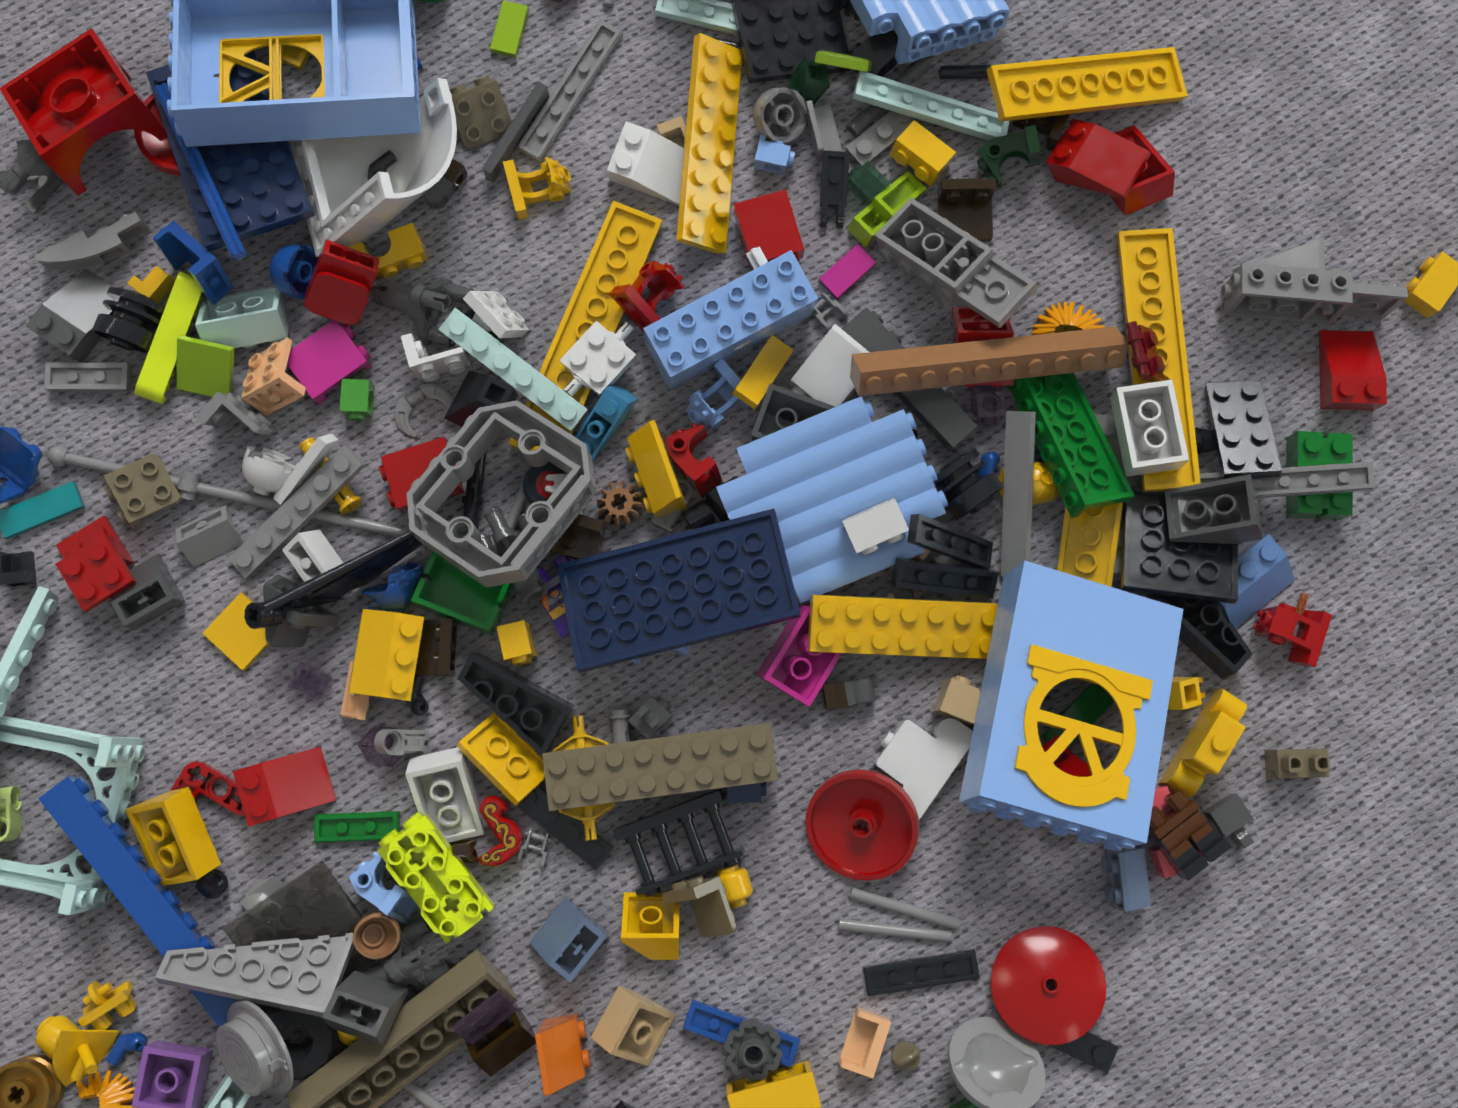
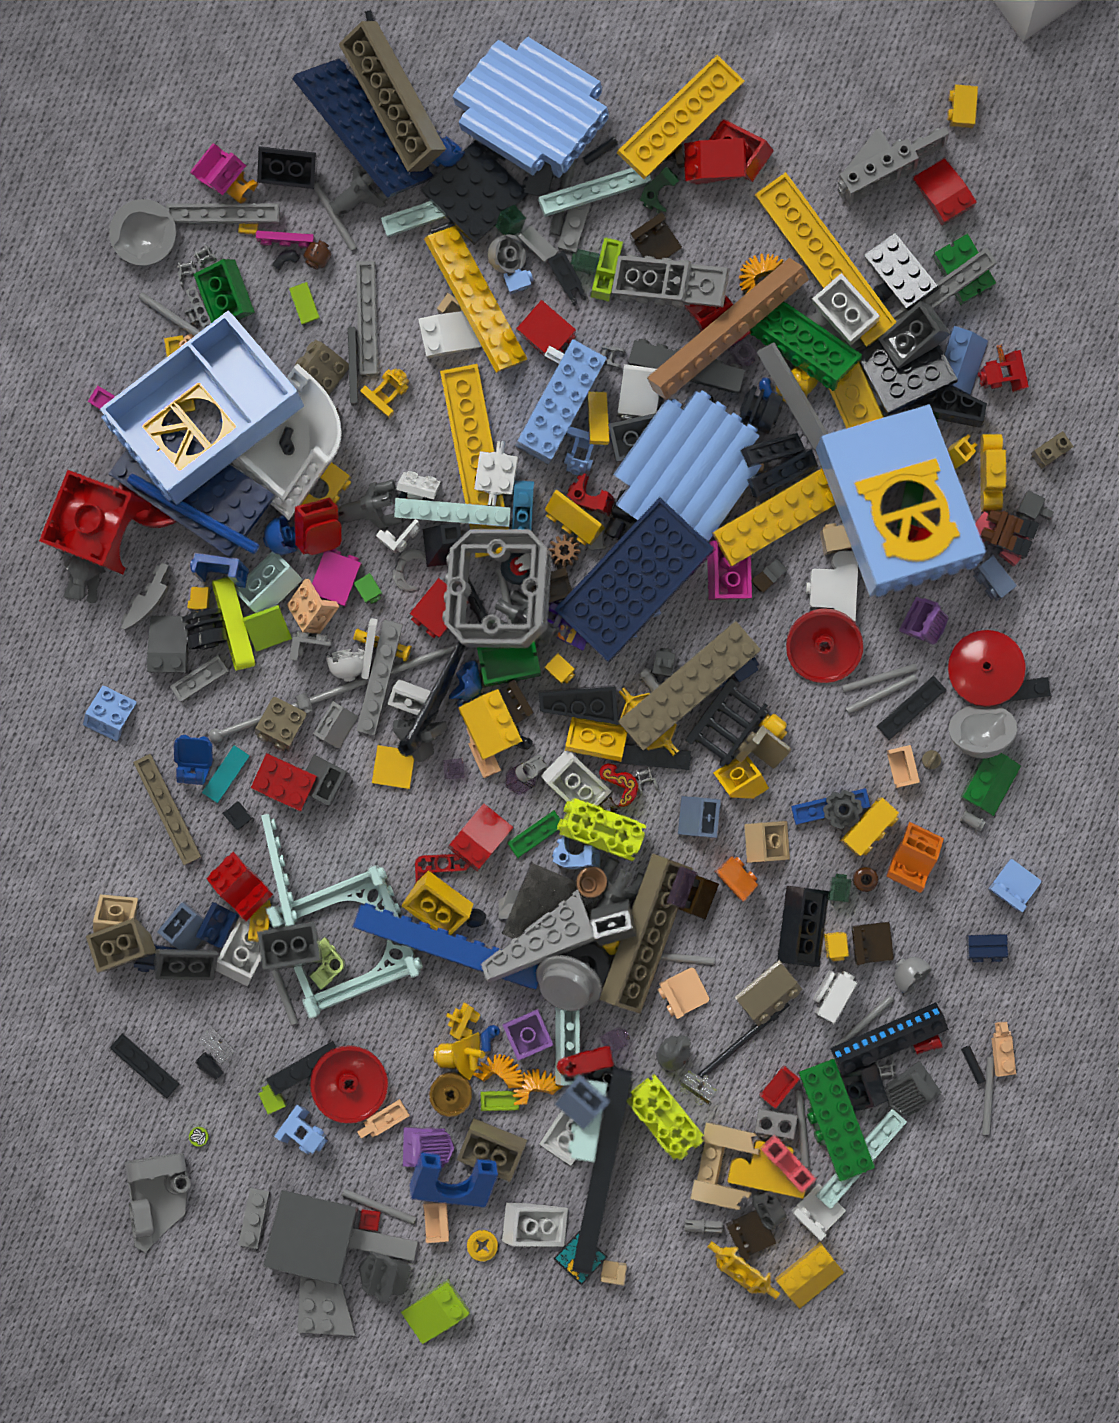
camera: 25 degrees left, 5 degrees up
red tile [609,261,684,332] -> none
lime tile [815,50,872,72] -> none
dark pink tile [819,244,876,300] -> none
white brick [842,498,909,555] -> none
yellow brick [889,120,956,187] -> none
dark red plate [1125,321,1165,383] -> none
none -> medium lavender piece [899,597,948,645]

